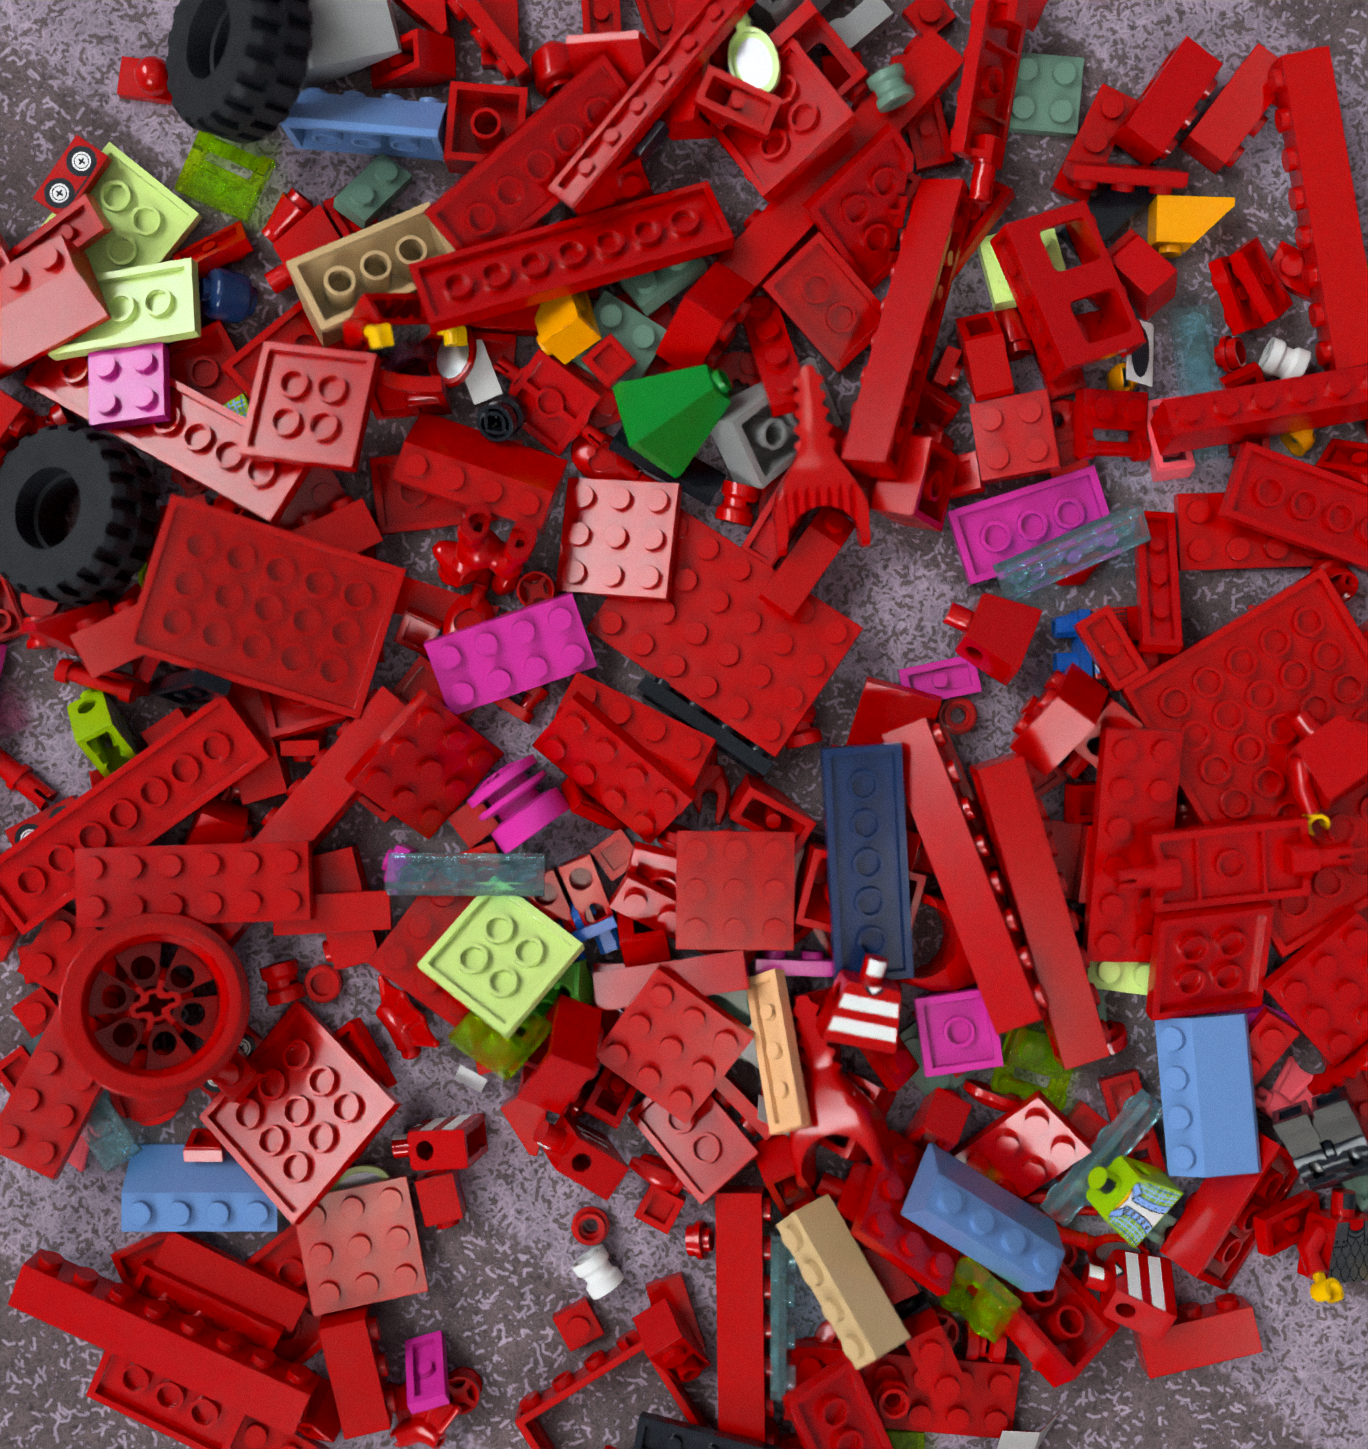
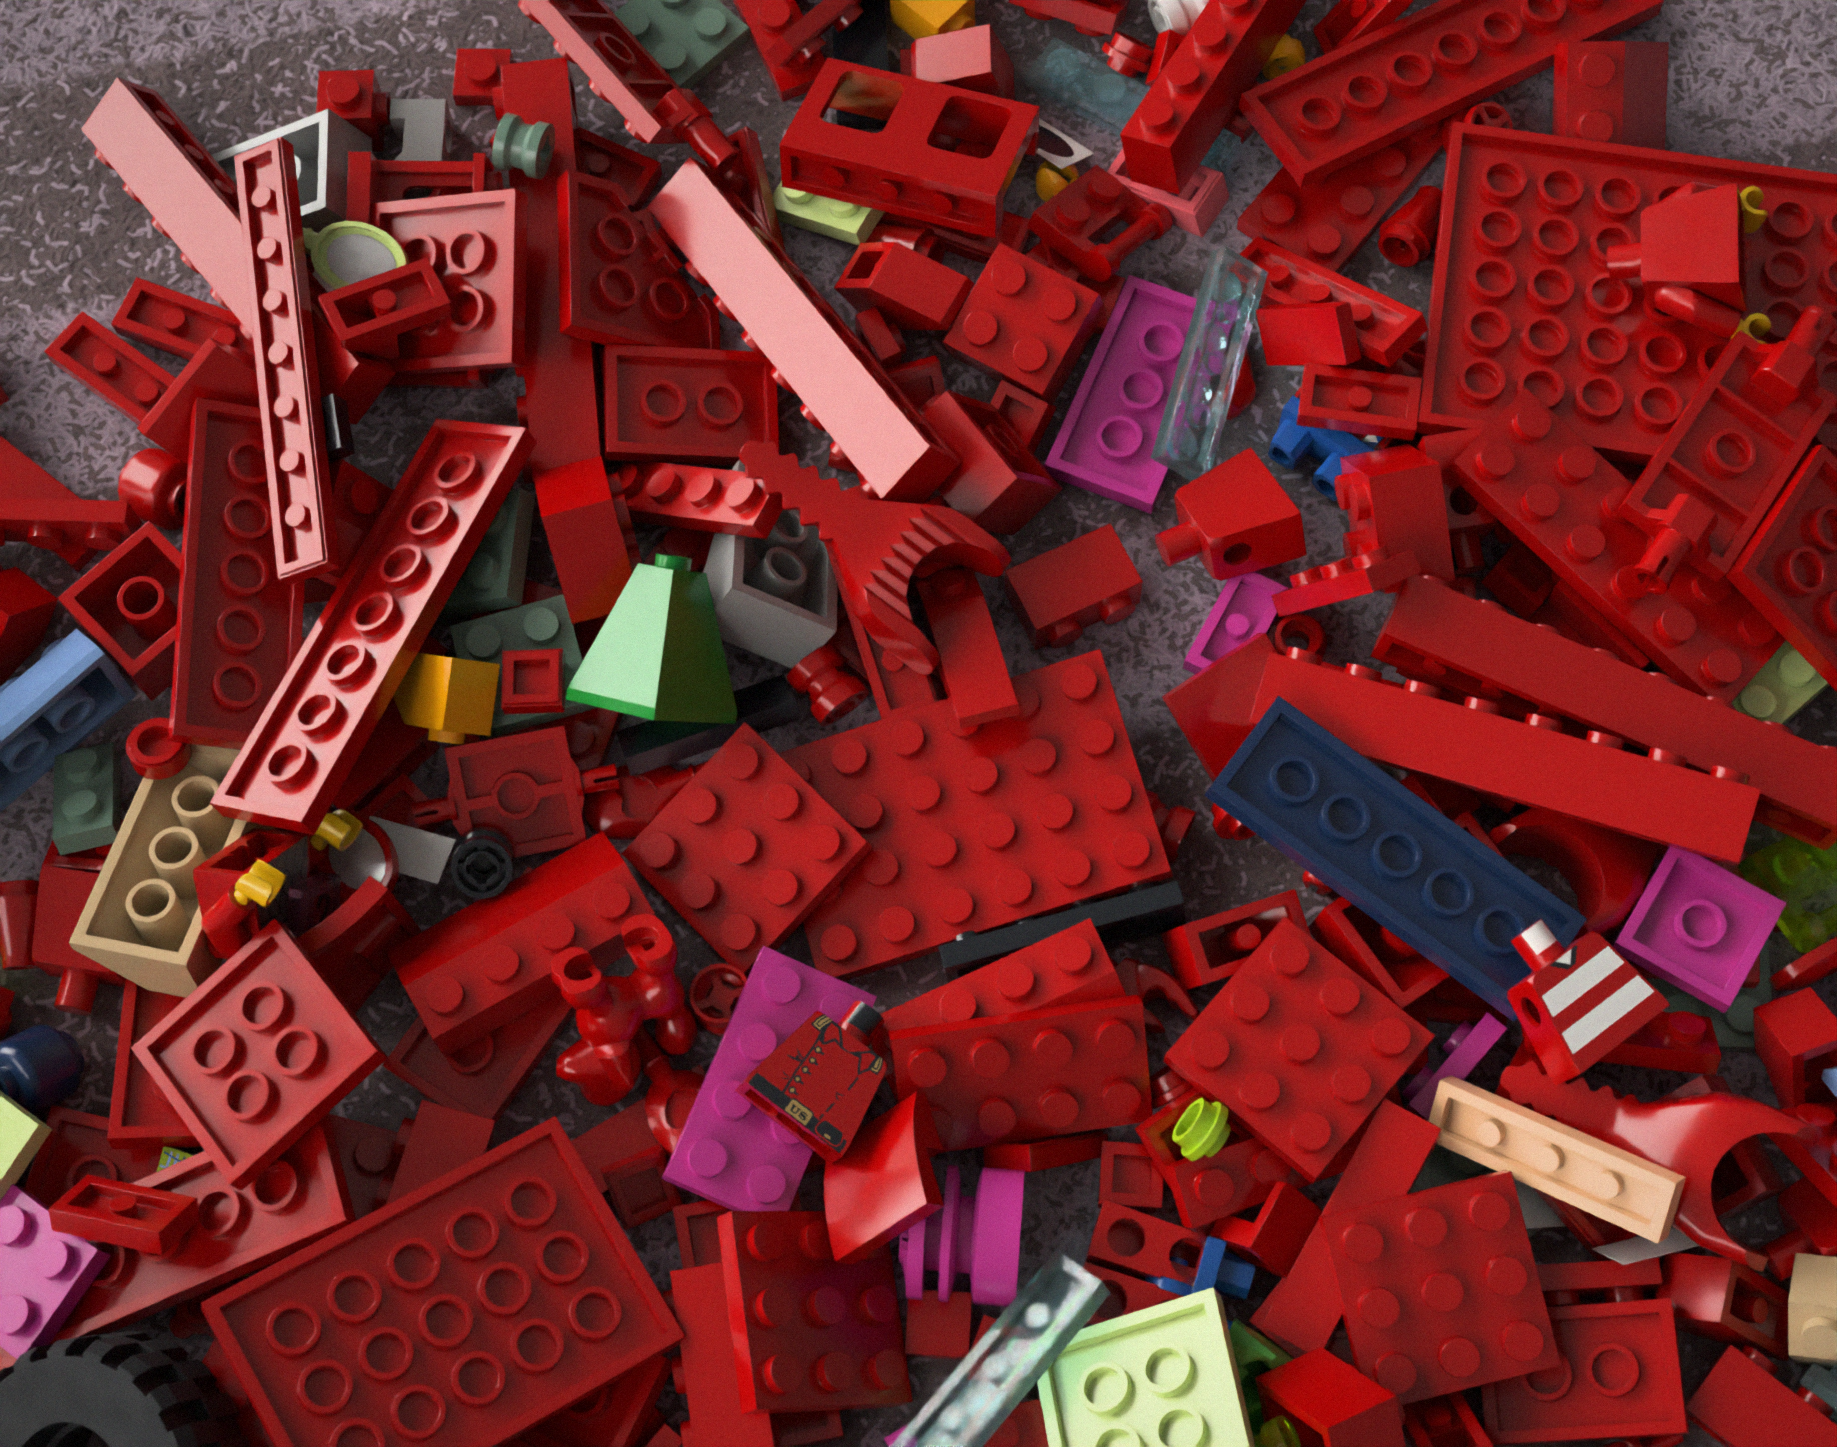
camera: 45 degrees left, 20 degrees down
none -> red plate [48,1175,200,1255]
none -> red tile [126,717,192,780]
none -> red torso [735,1000,888,1164]
none -> red slope [824,1091,944,1264]
none -> red brick [1004,523,1143,650]
none -> lime plate [1172,1098,1231,1161]
none -> red tile [1256,302,1361,366]
none -> red plate [1271,545,1422,617]
none -> red cone [1378,185,1442,267]

